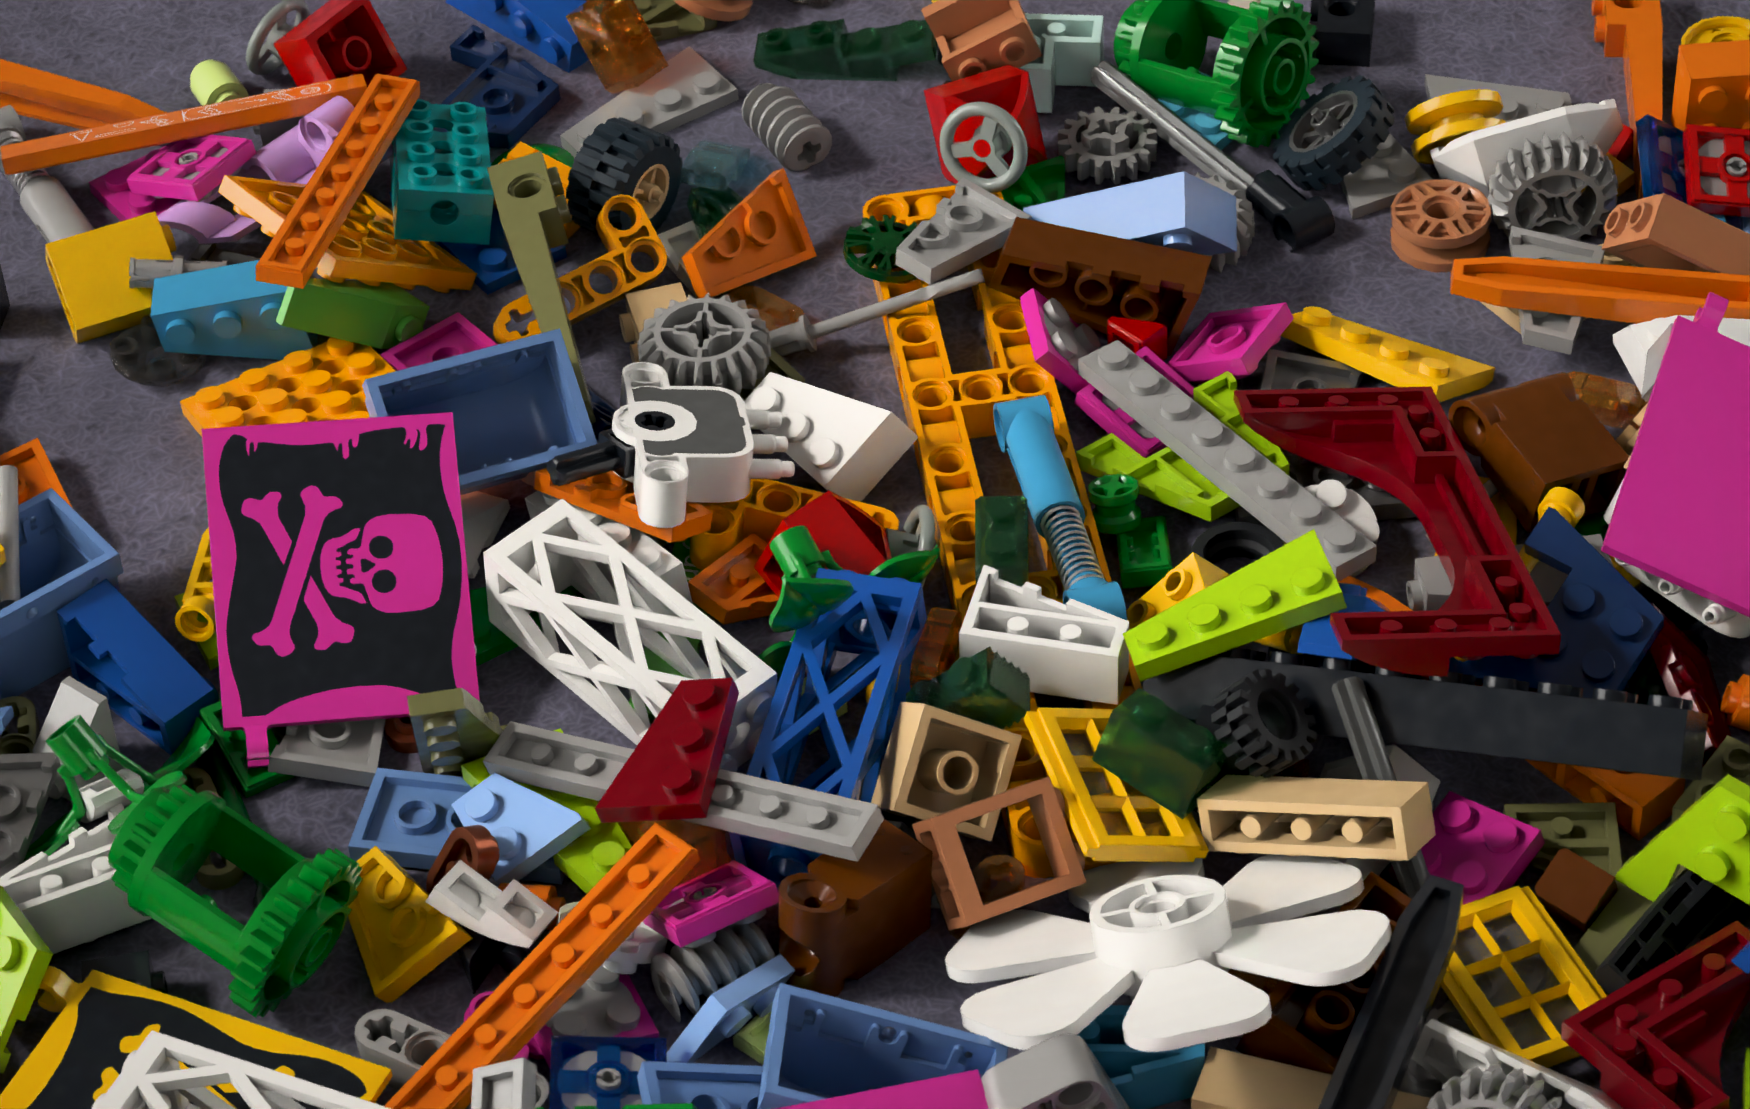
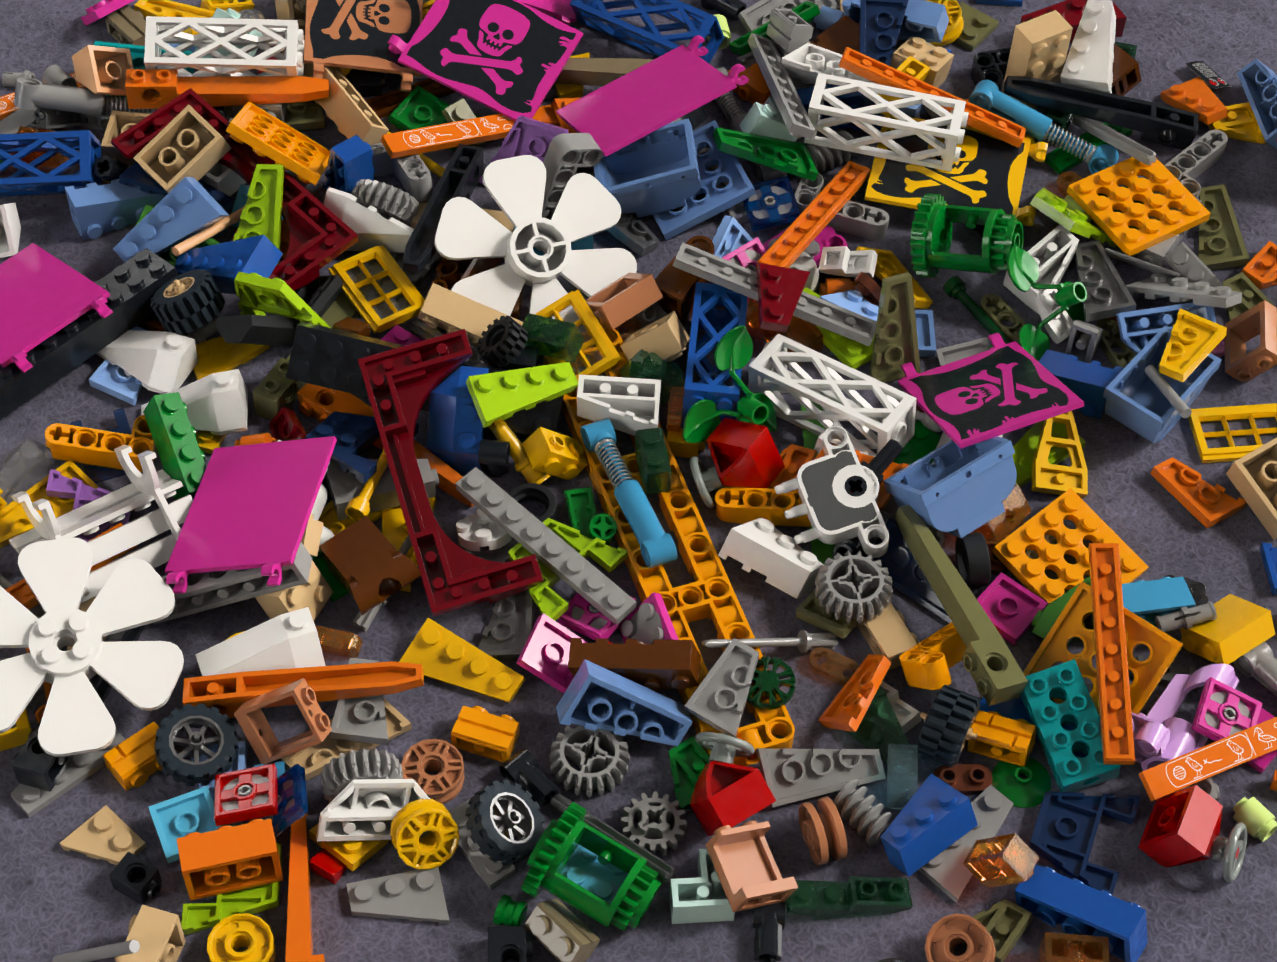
camera: 165 degrees right, 10 degrees up
none -> light orange brick [451,706,520,763]
none -> green wheel [493,894,528,926]
none -> light grey wing [756,748,886,808]
none -> nougat wheel [798,796,848,866]
none -> blue wedge [880,773,978,877]

